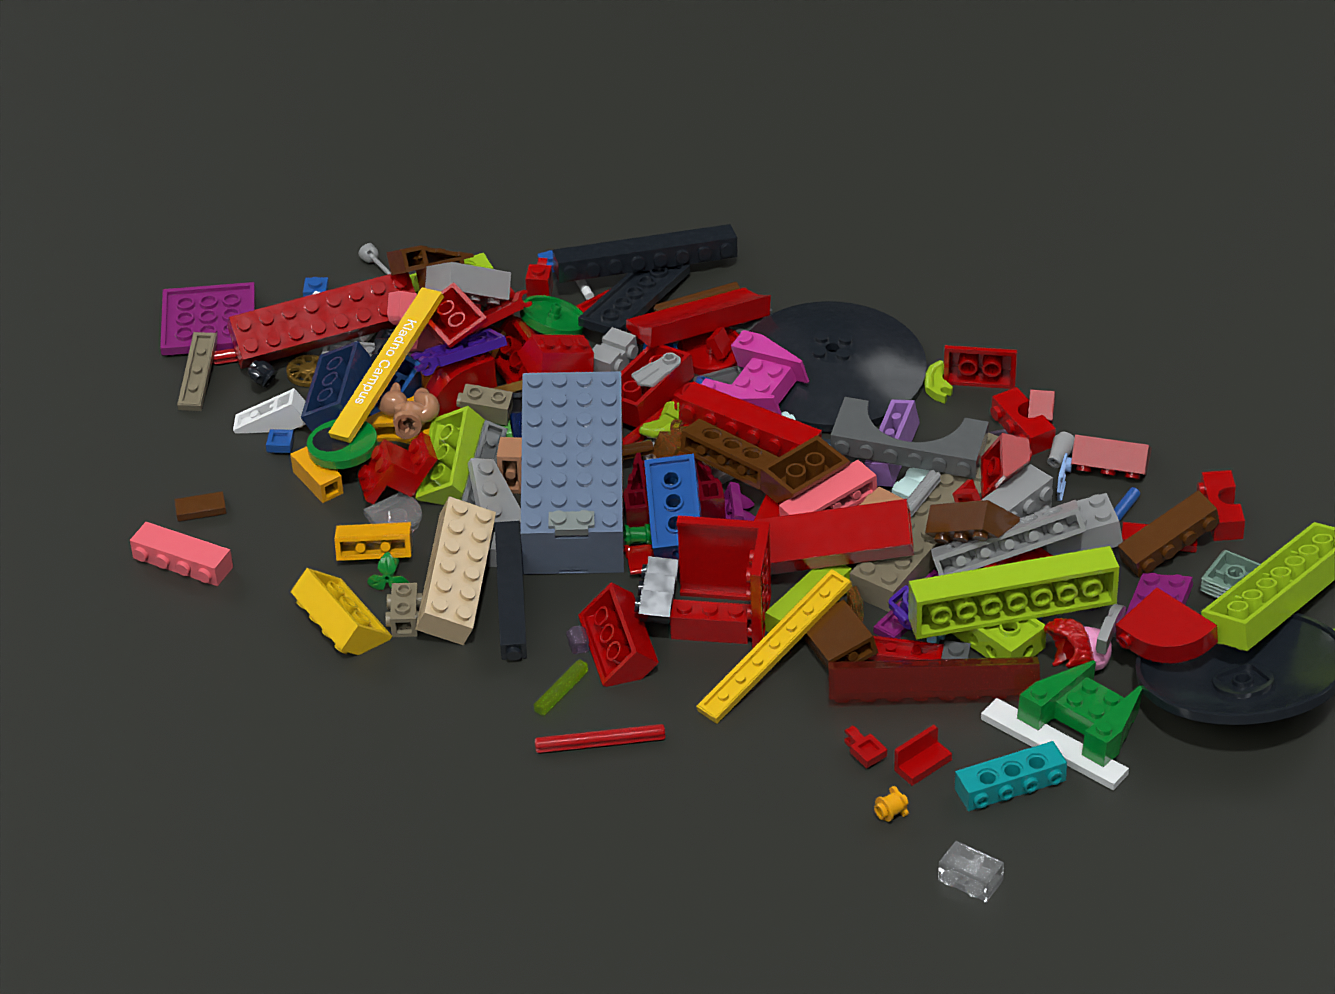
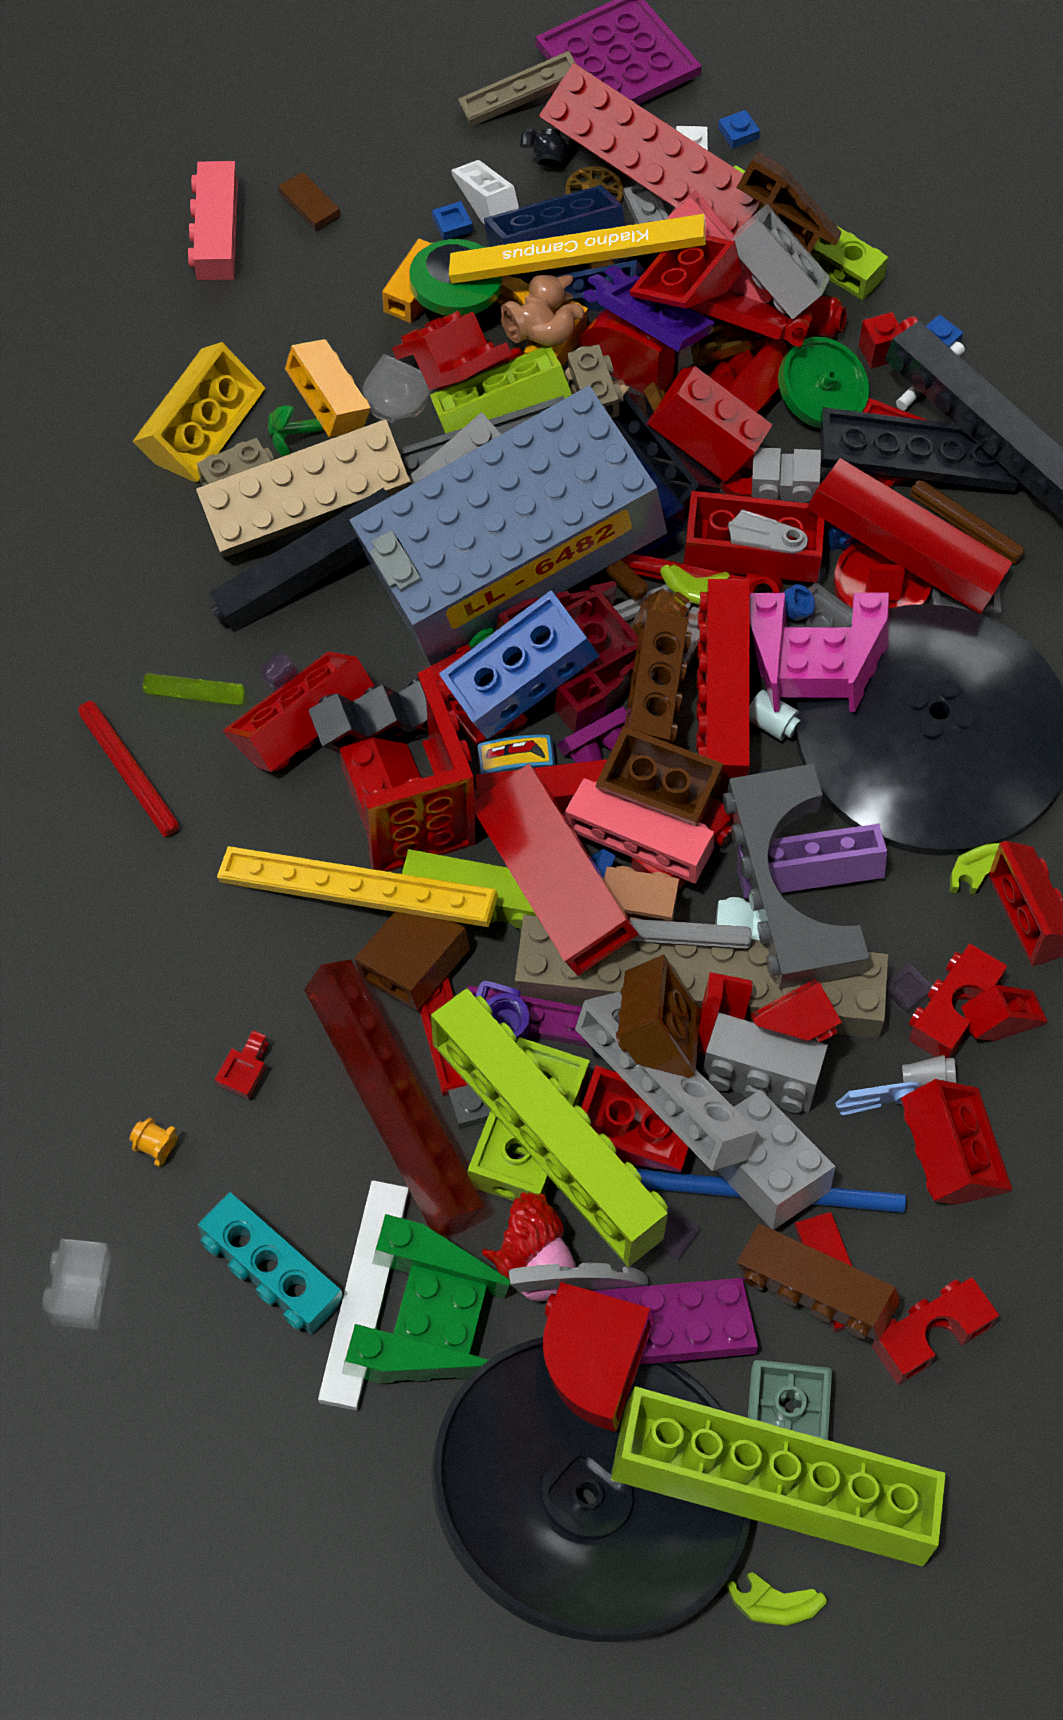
camera: 60 degrees right, 20 degrees up
light grey hinge [359,243,391,275] -> none
clear orange tile [847,586,864,621] -> none
red panel [894,725,952,786] -> none

